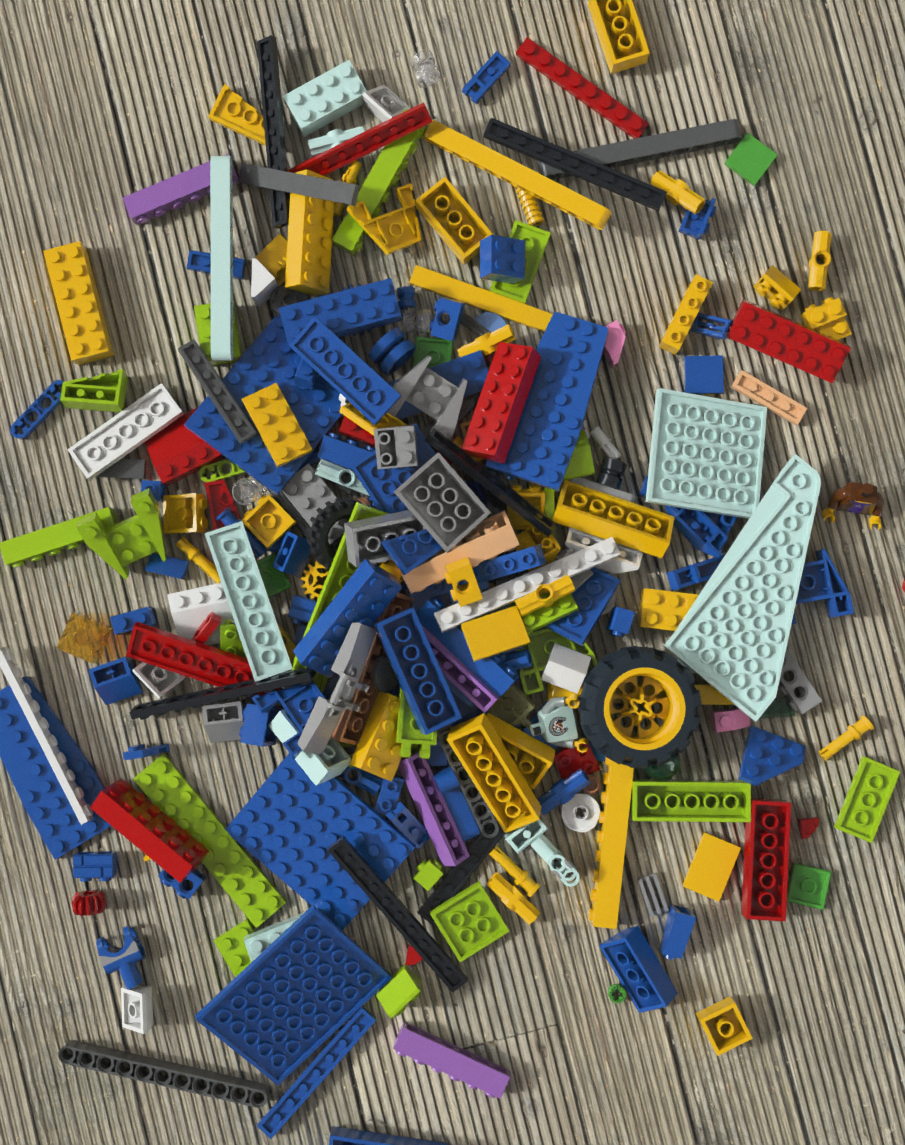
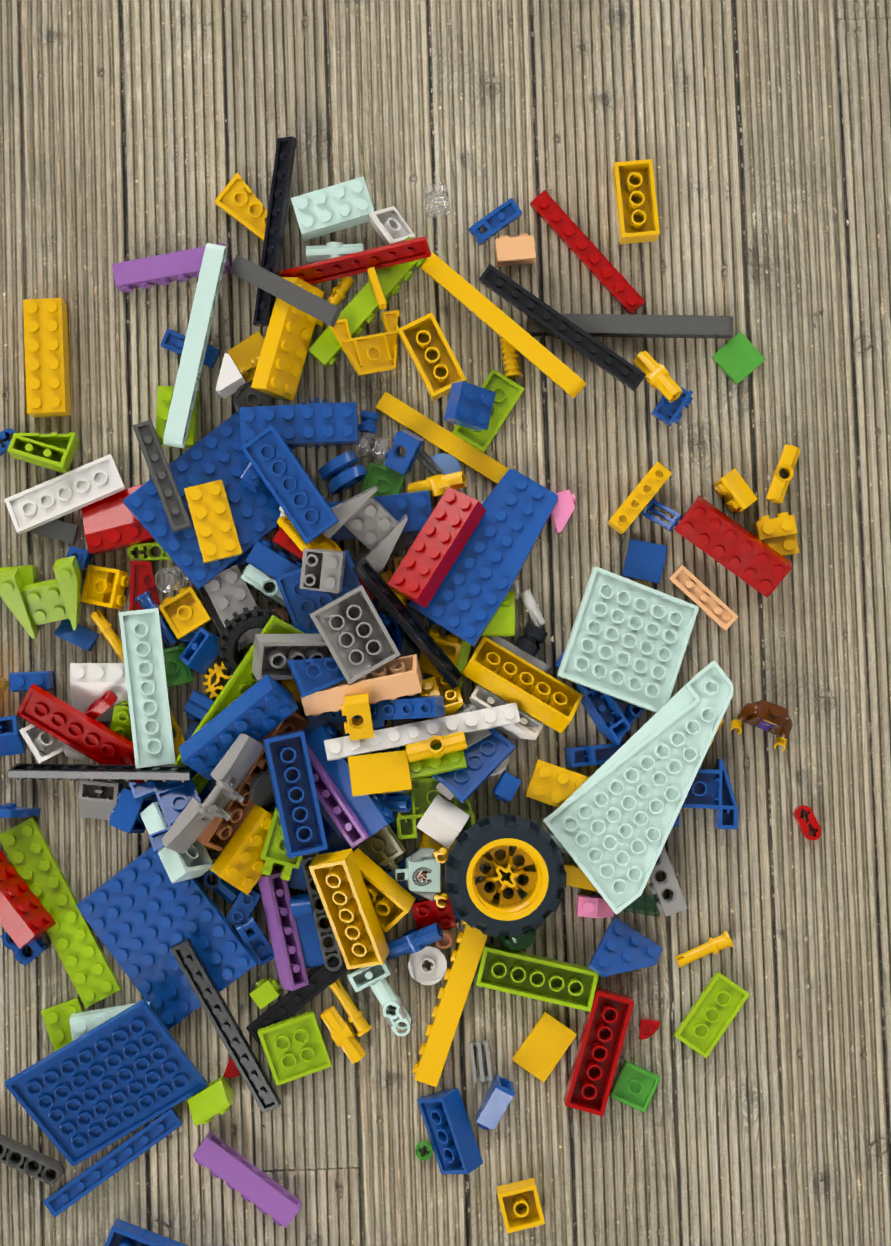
camera: 10 degrees right, 0 degrees up
none -> light grey tile [63,744,86,763]
none -> yellow tile [367,267,387,310]
none -> light grey tile [436,782,455,800]
none -> light nougat brick [495,233,536,267]

